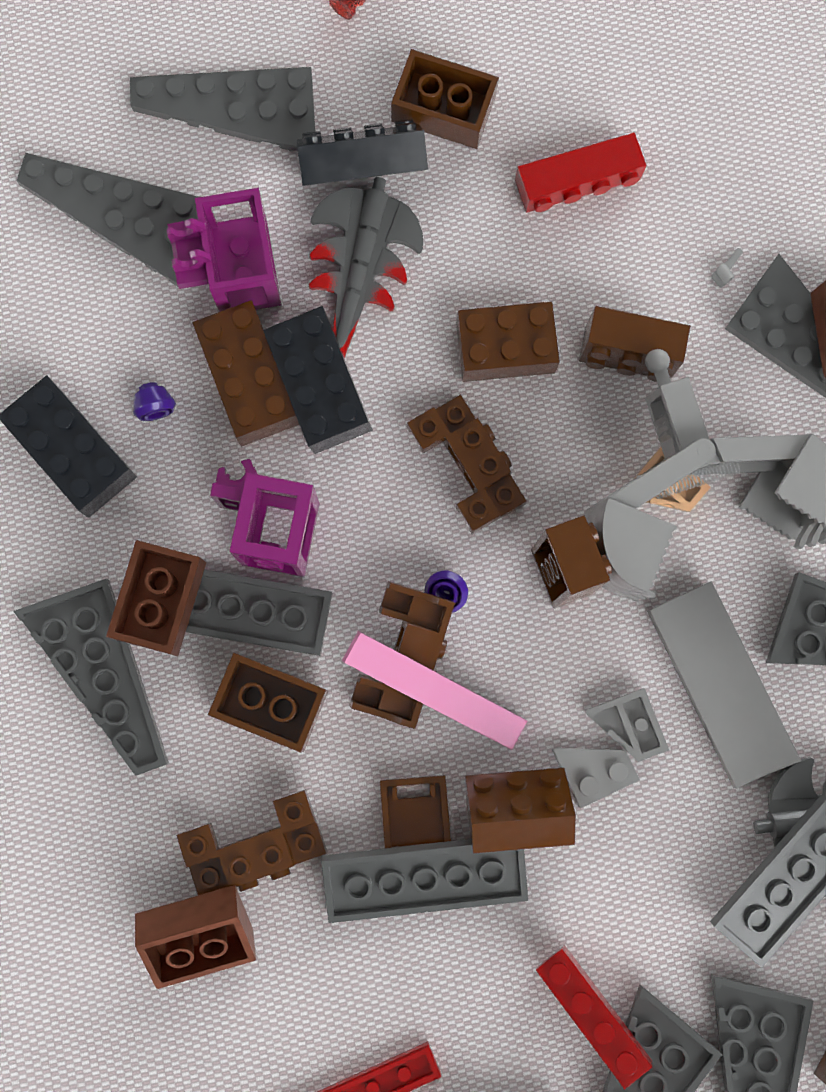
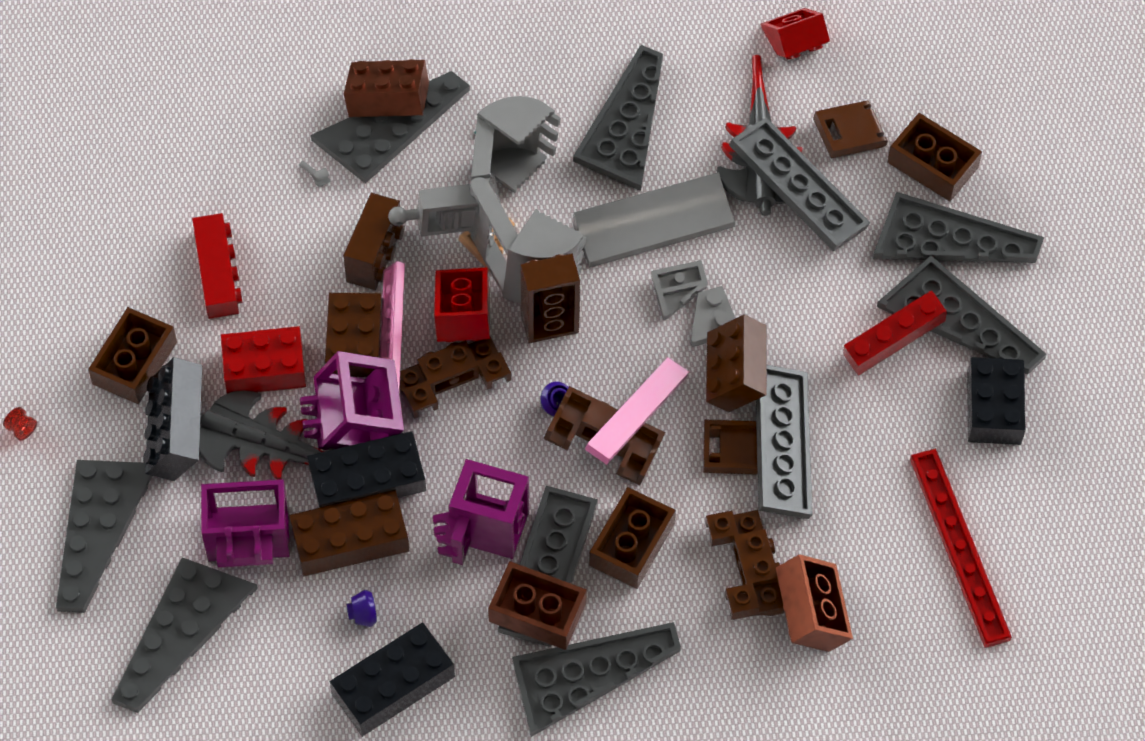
camera: 80 degrees left, 20 degrees down
none -> red brick [221,326,306,394]
none -> magenta piece [300,351,404,450]
none -> bright pink tile [380,261,405,389]
none -> red brick [434,267,490,342]

